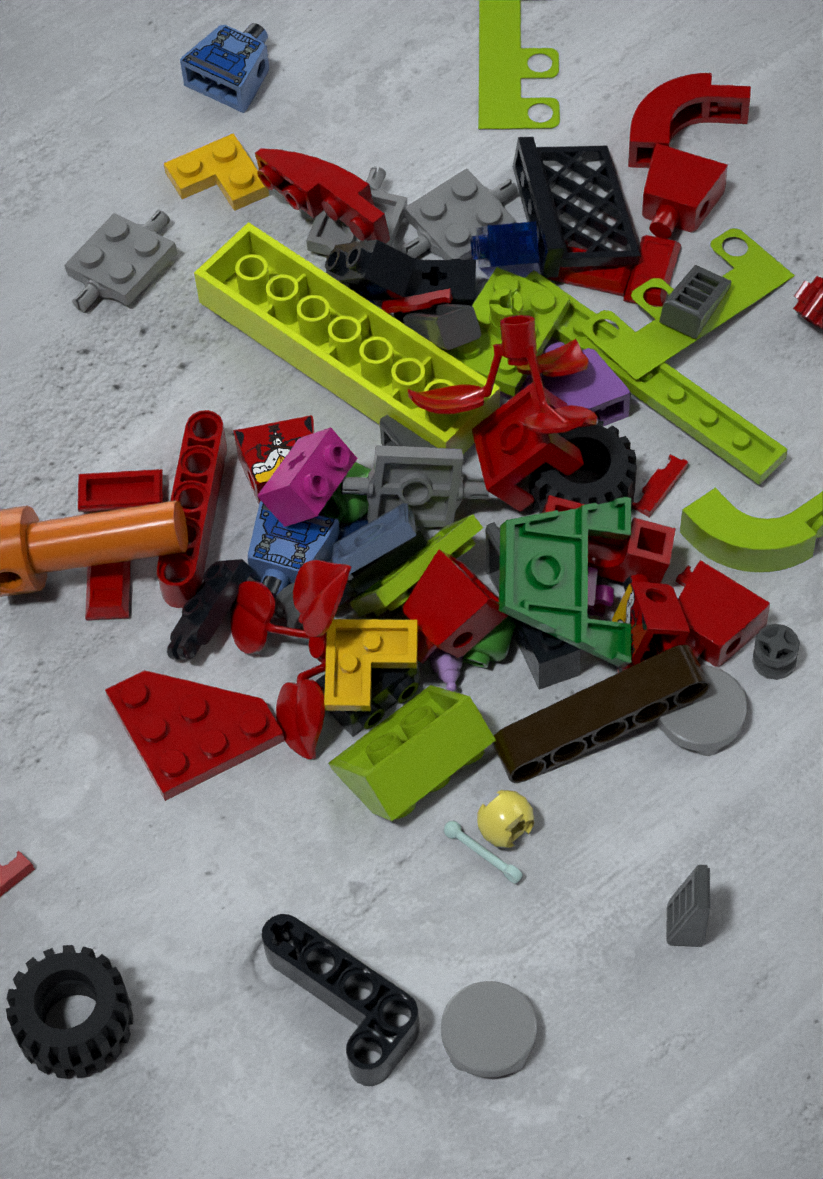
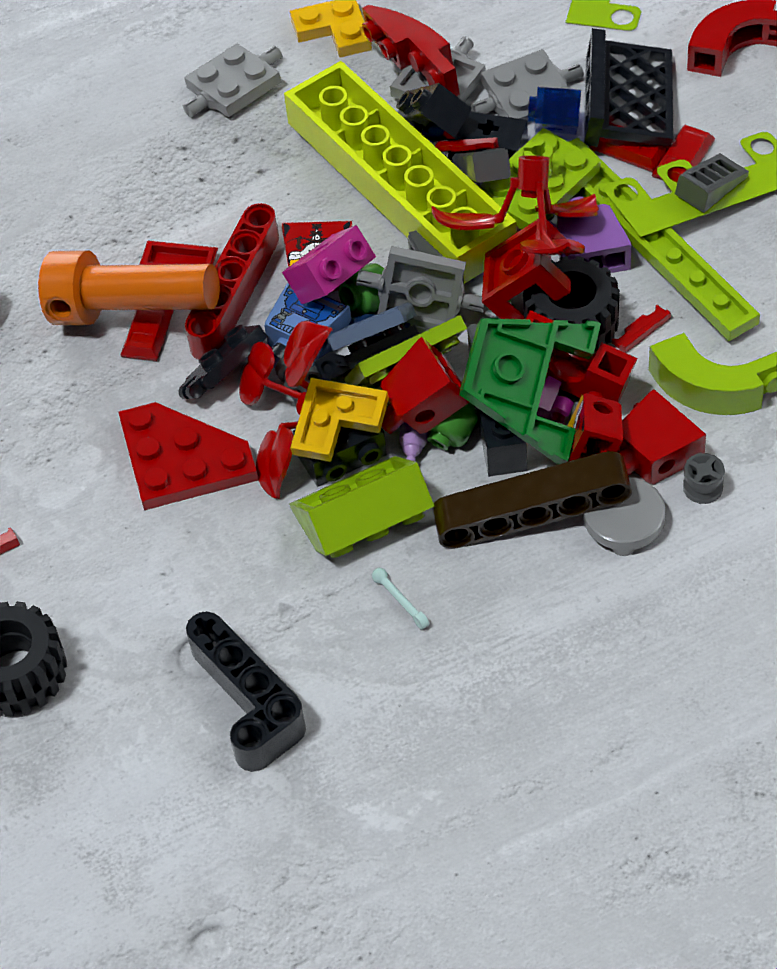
camera: 15 degrees right, 5 degrees down
light grey tile [441,981,537,1078] -> none
light yellow piece [477,790,534,848] -> none
red torso [642,143,728,239] -> none
dark grey slope [666,865,710,947] -> none

